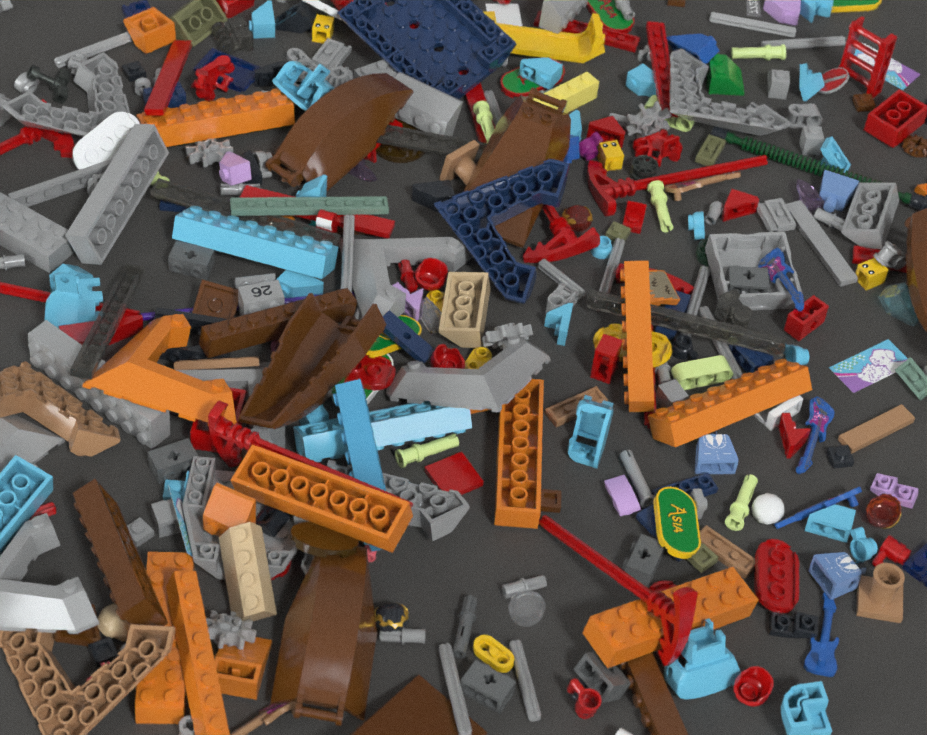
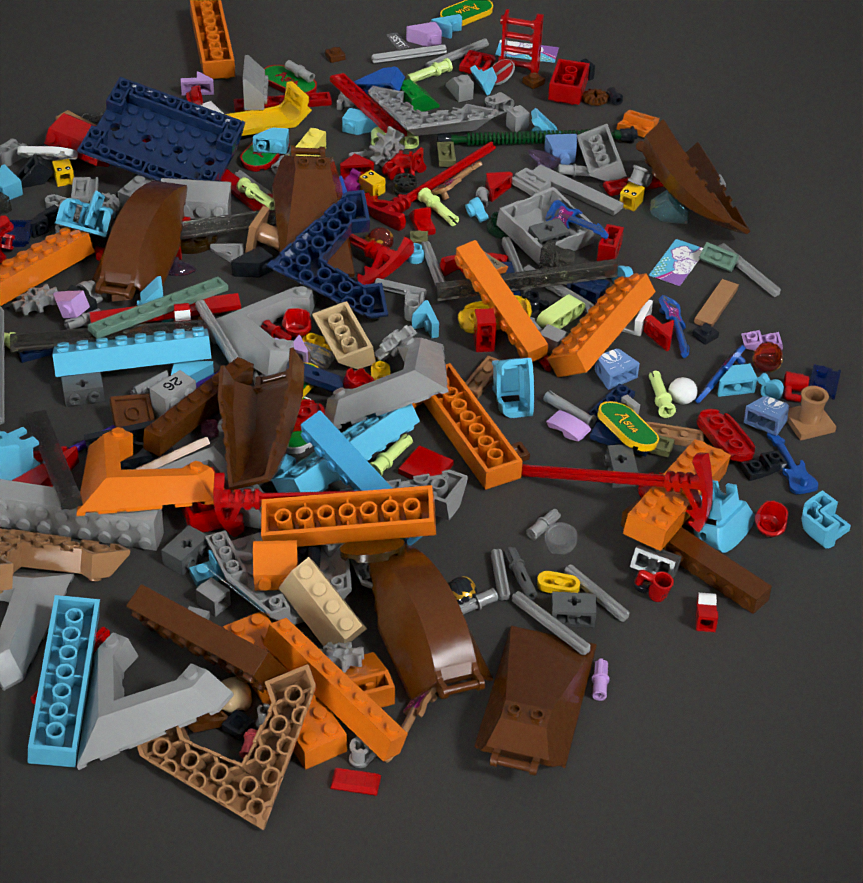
camera: 25 degrees left, 5 degrees down
none -> light grey tile [210,243,244,263]
none -> red plate [459,50,496,74]
none -> light grey axle [491,549,510,601]

